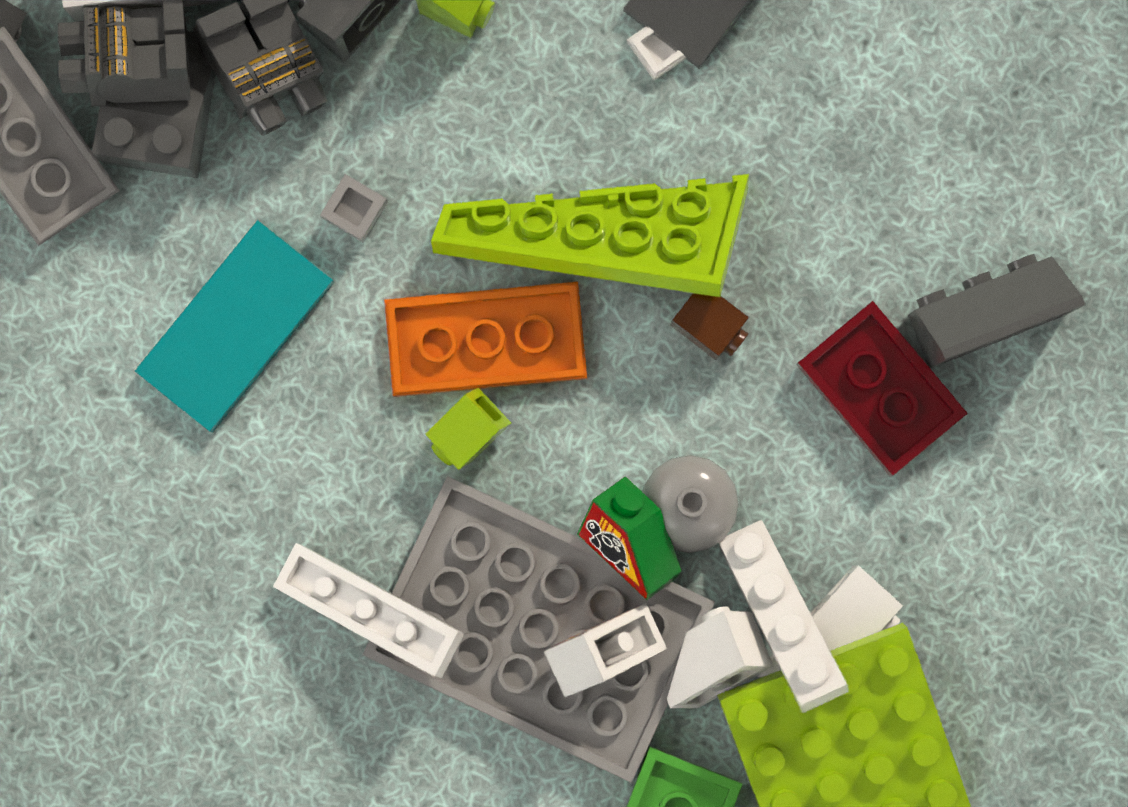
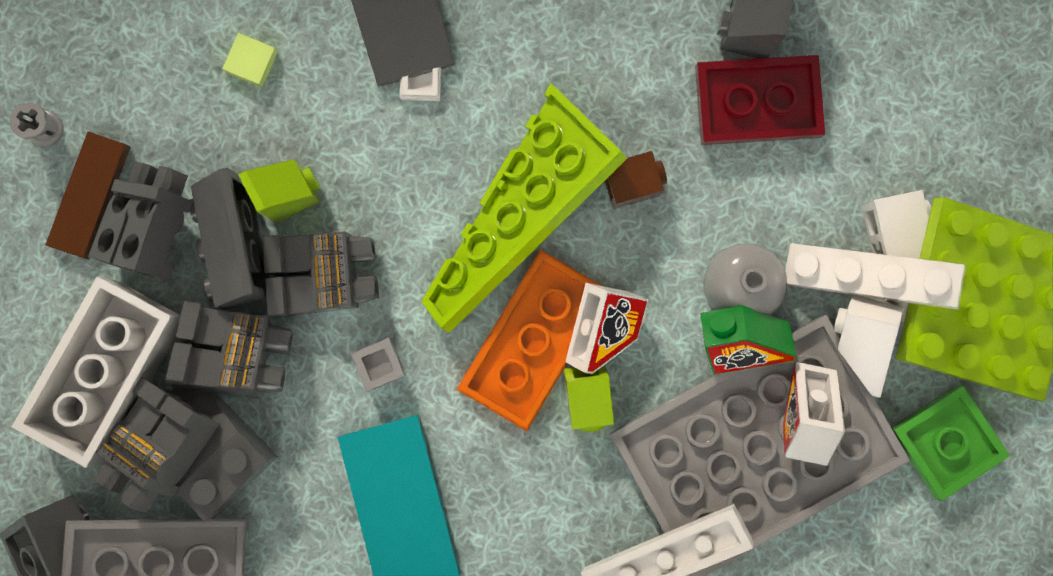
camera: 55 degrees left, 0 degrees up
none -> dark grey hips [262,231,379,318]
none -> slope [565,283,648,374]

